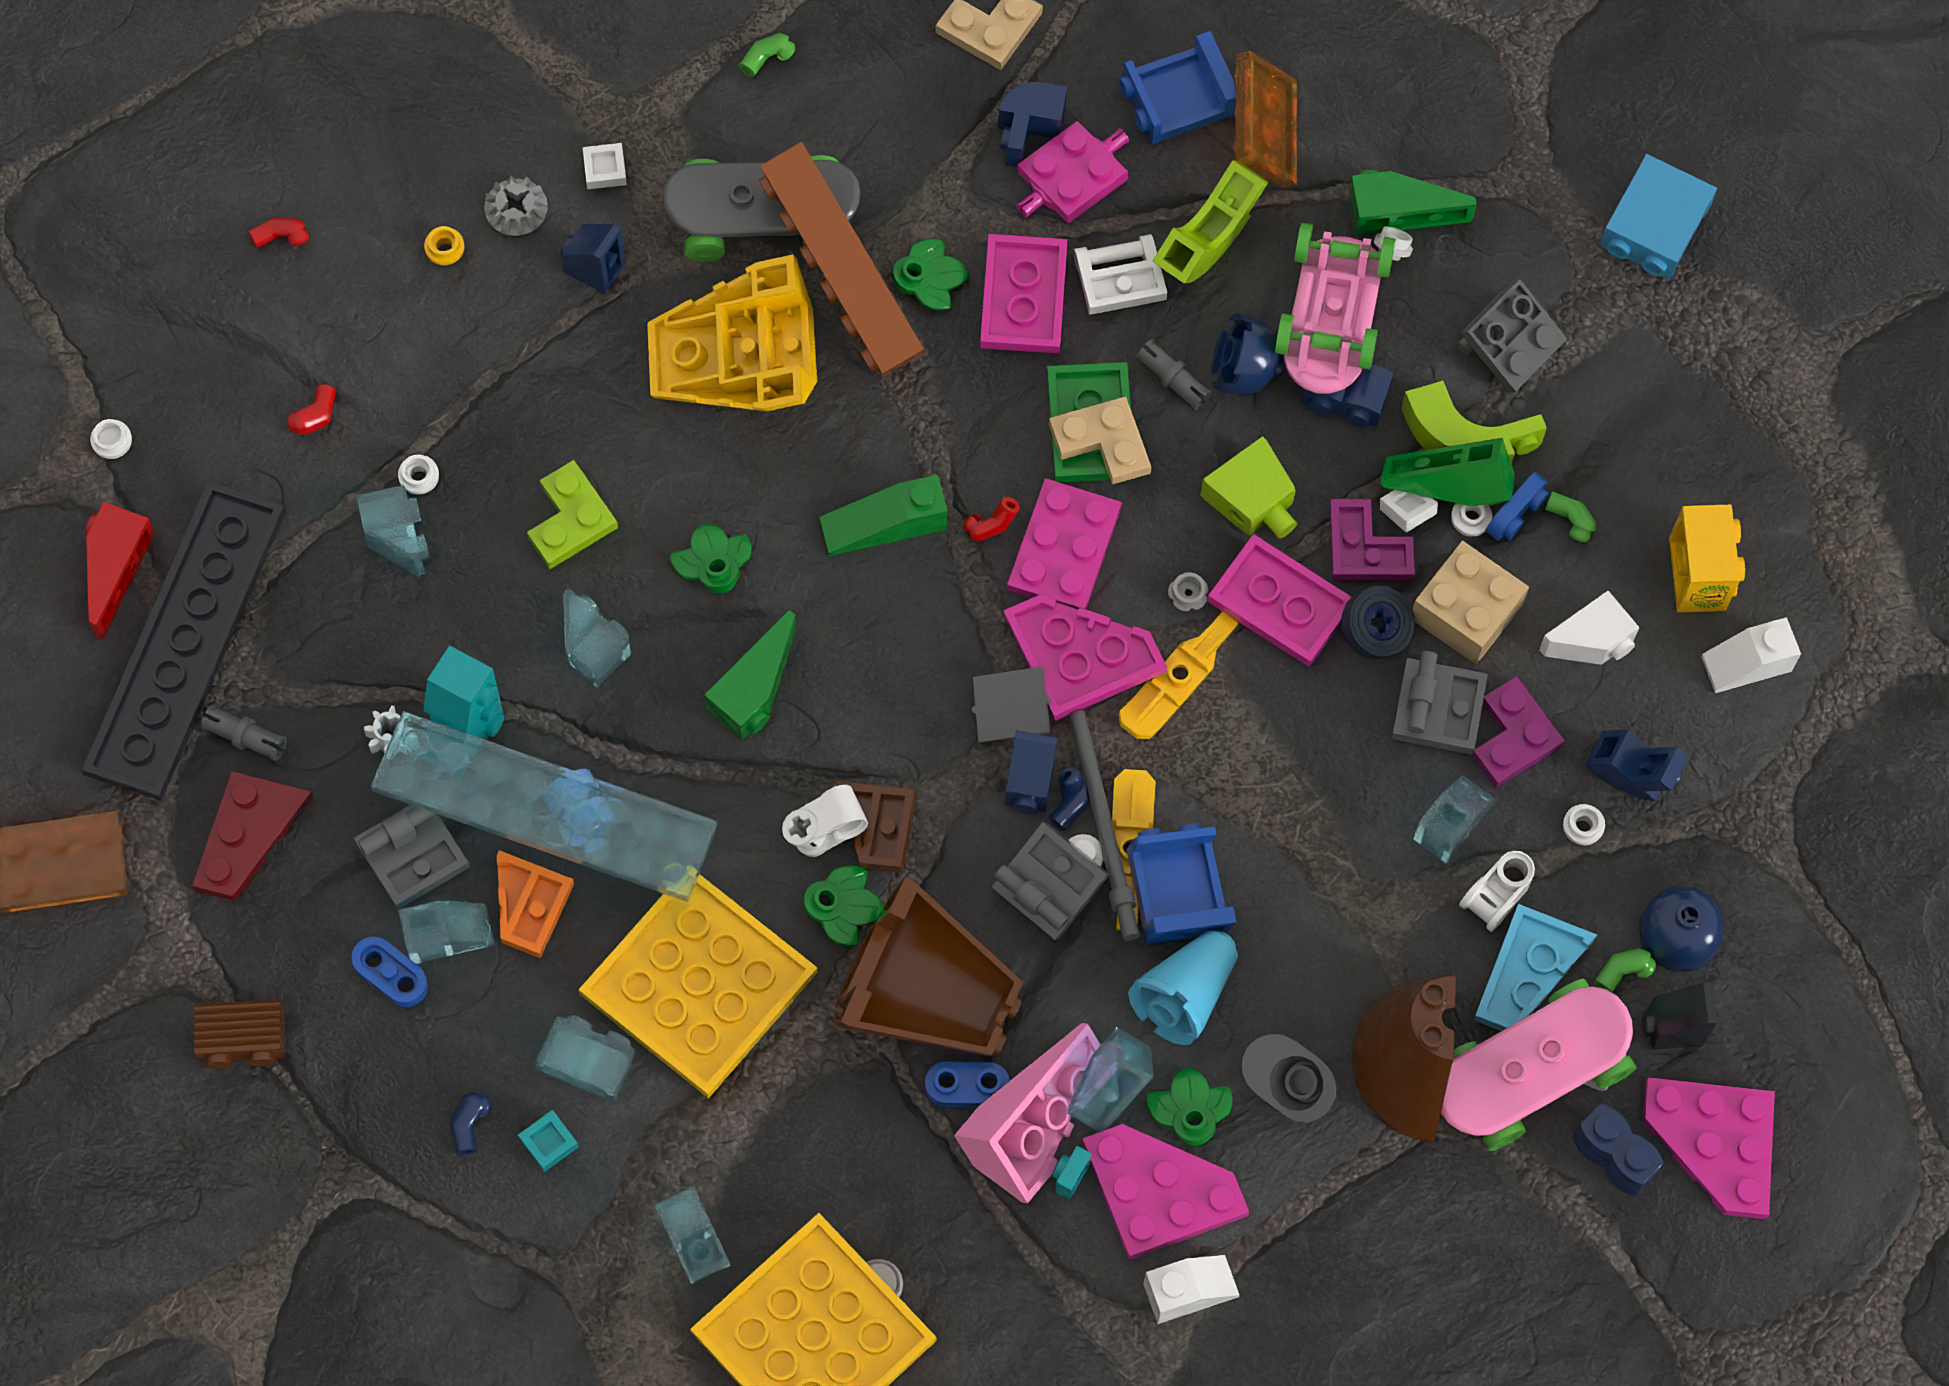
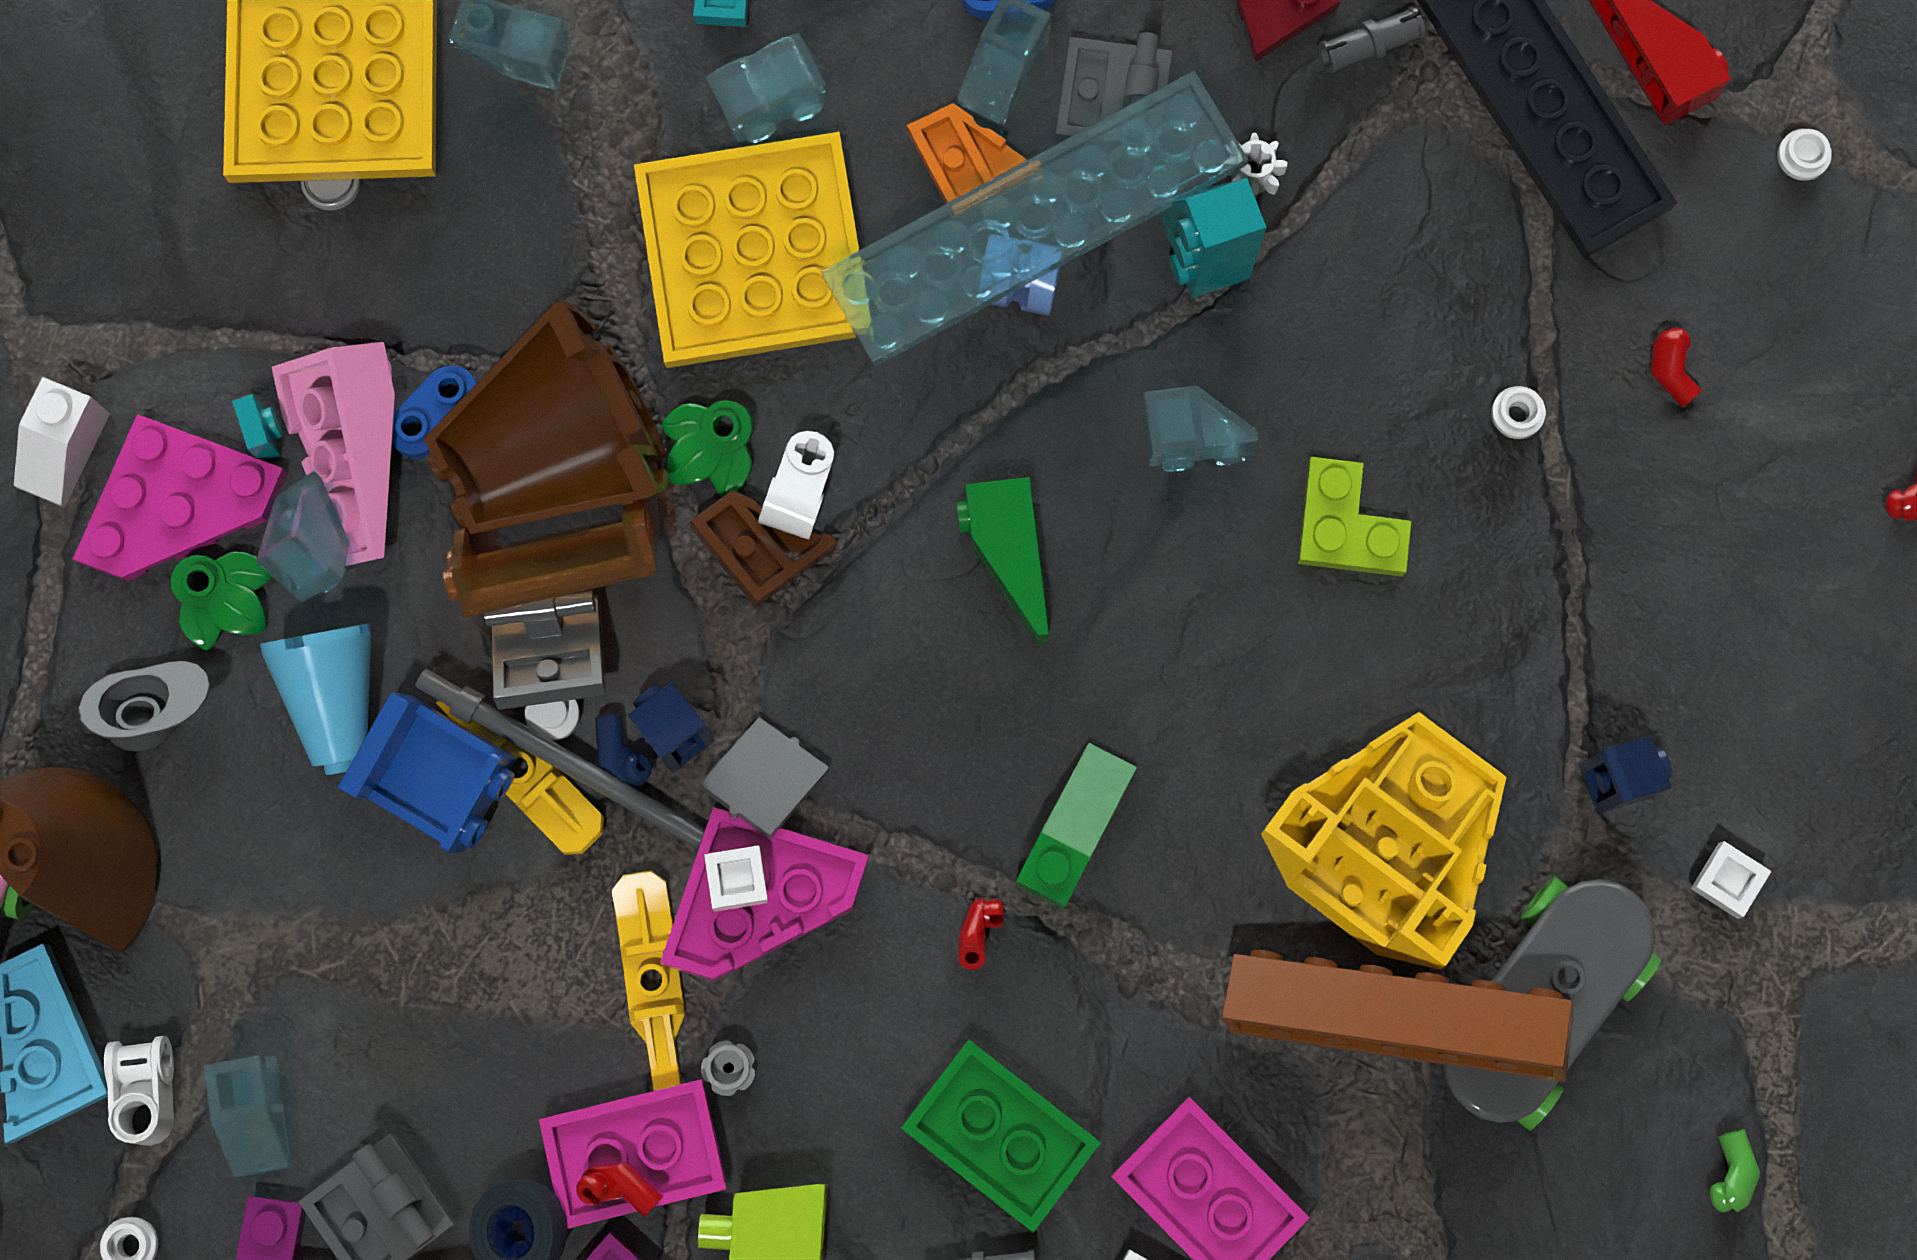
camera: 135 degrees right, 10 degrees up
clear light blue slope [356,485,430,575] -> none
yellow plate [424,226,465,265] -> none
light grey gear [484,175,548,236] -> none
green plate [670,524,752,593] -> none
green plate [891,239,969,310] -> none
dark pink plate [1007,478,1122,610] -> none
tan plate [1049,396,1151,484] -> none
none -> clear orange panel [443,498,658,618]
none -> red arm [576,1162,664,1217]
none -> white plate [704,845,768,912]

